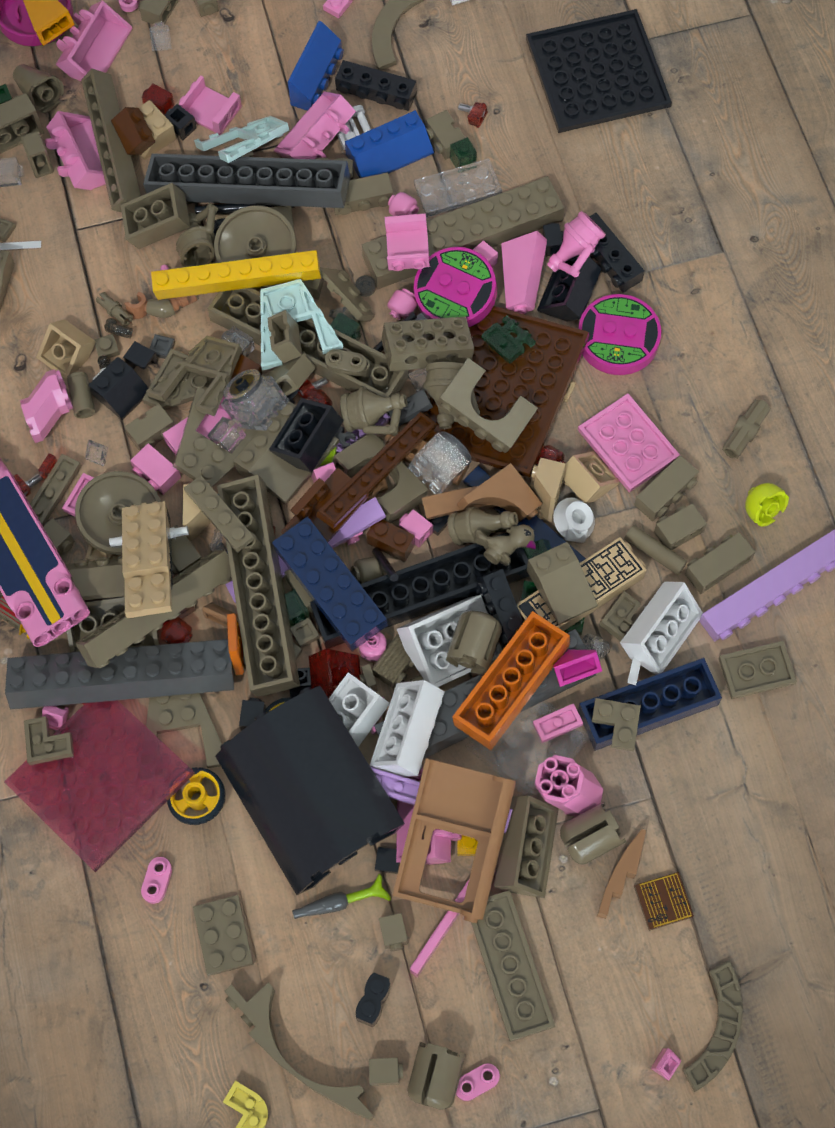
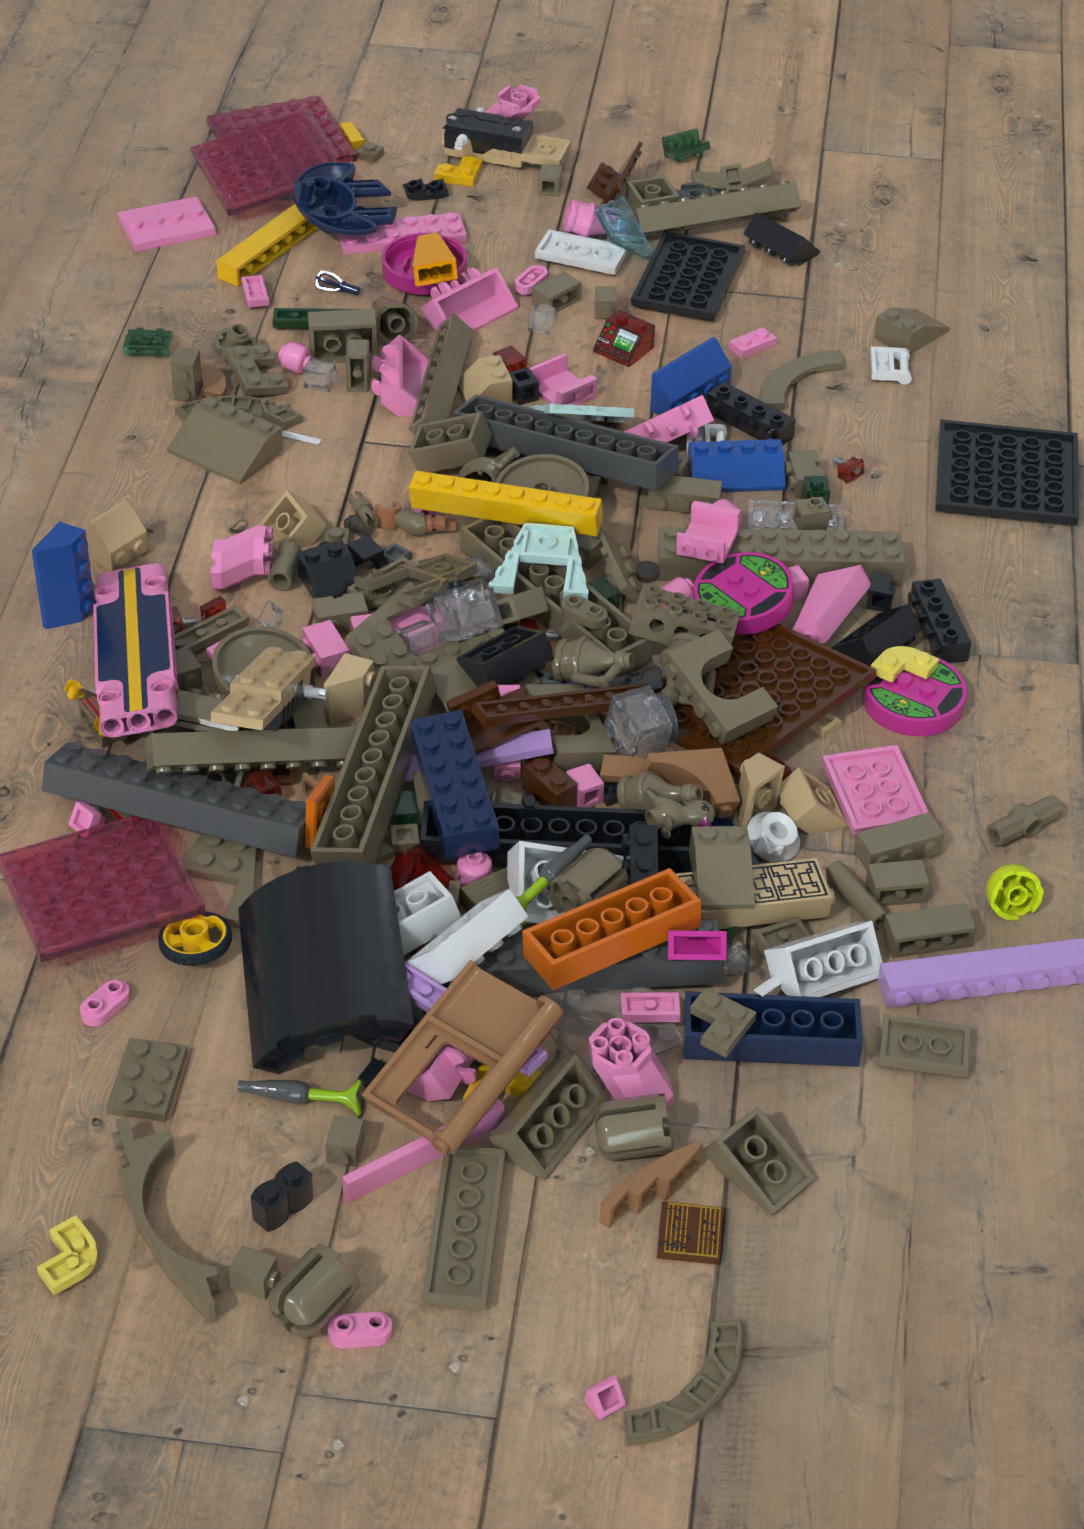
camera: 20 degrees right, 25 degrees down
dark tan plate [24,716,74,765] -> none
reddish brown brick [111,107,156,155] -> none
dark tan plate [184,475,255,553] -> none
dark tan brick [267,310,302,363] -> none
clear green plate [481,316,536,364] -> none
bright pink piece [547,211,606,277] -> none
none -> dark grey piece [515,834,593,925]
none -> clear red slope [593,310,655,367]
none -> dark tan slope [703,1106,815,1215]
none -> dark tan brick [793,497,832,530]
none -> light yellow plate [871,646,939,682]

